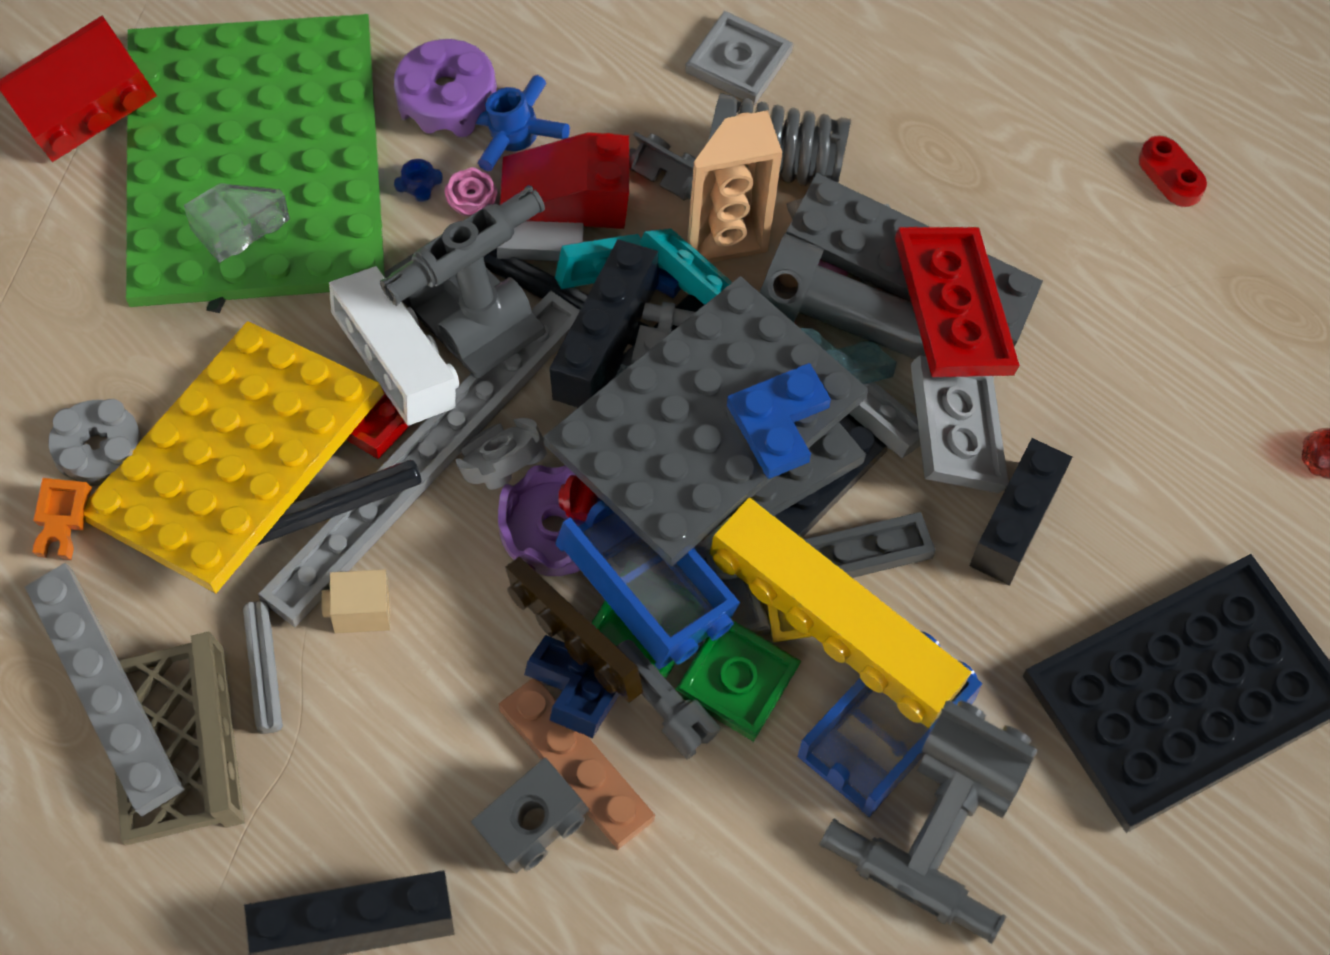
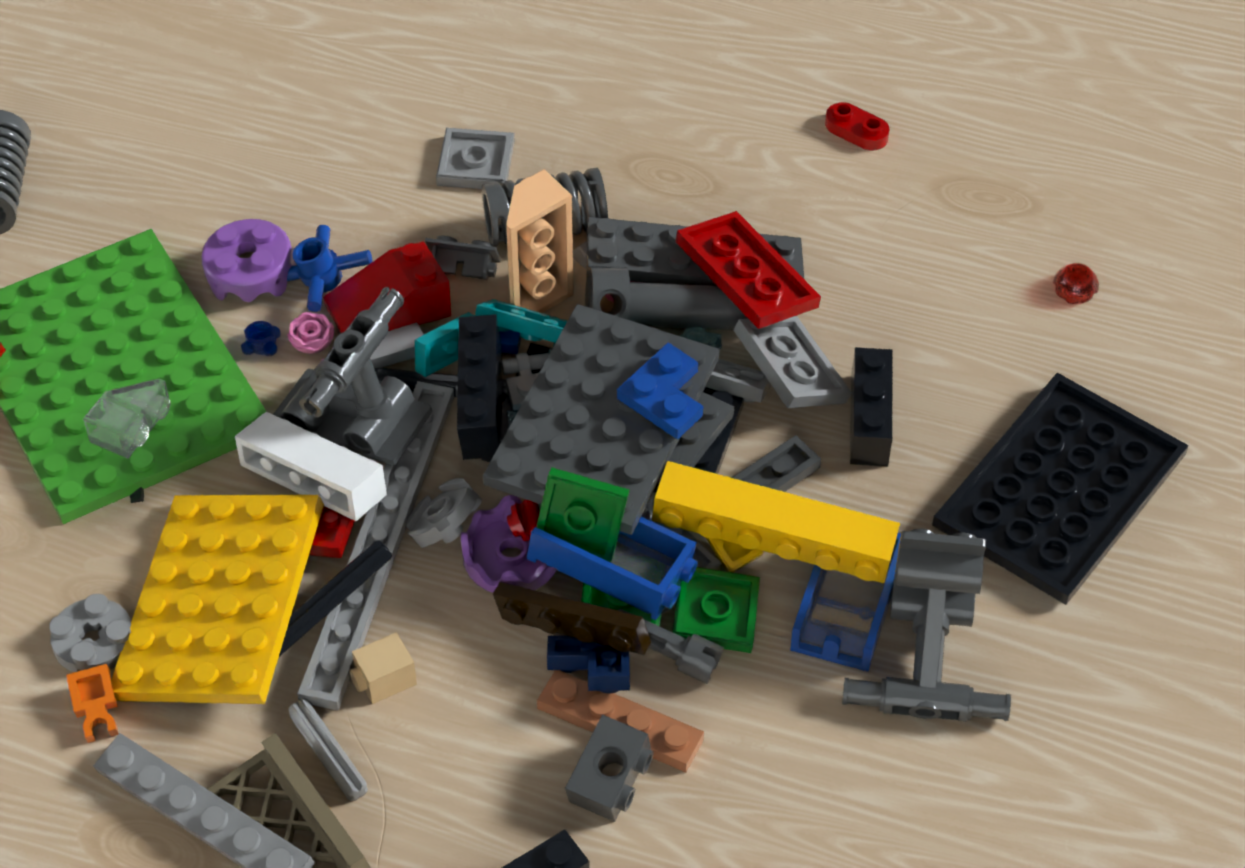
camera: 20 degrees left, 10 degrees down
none -> green tile [536,467,630,563]

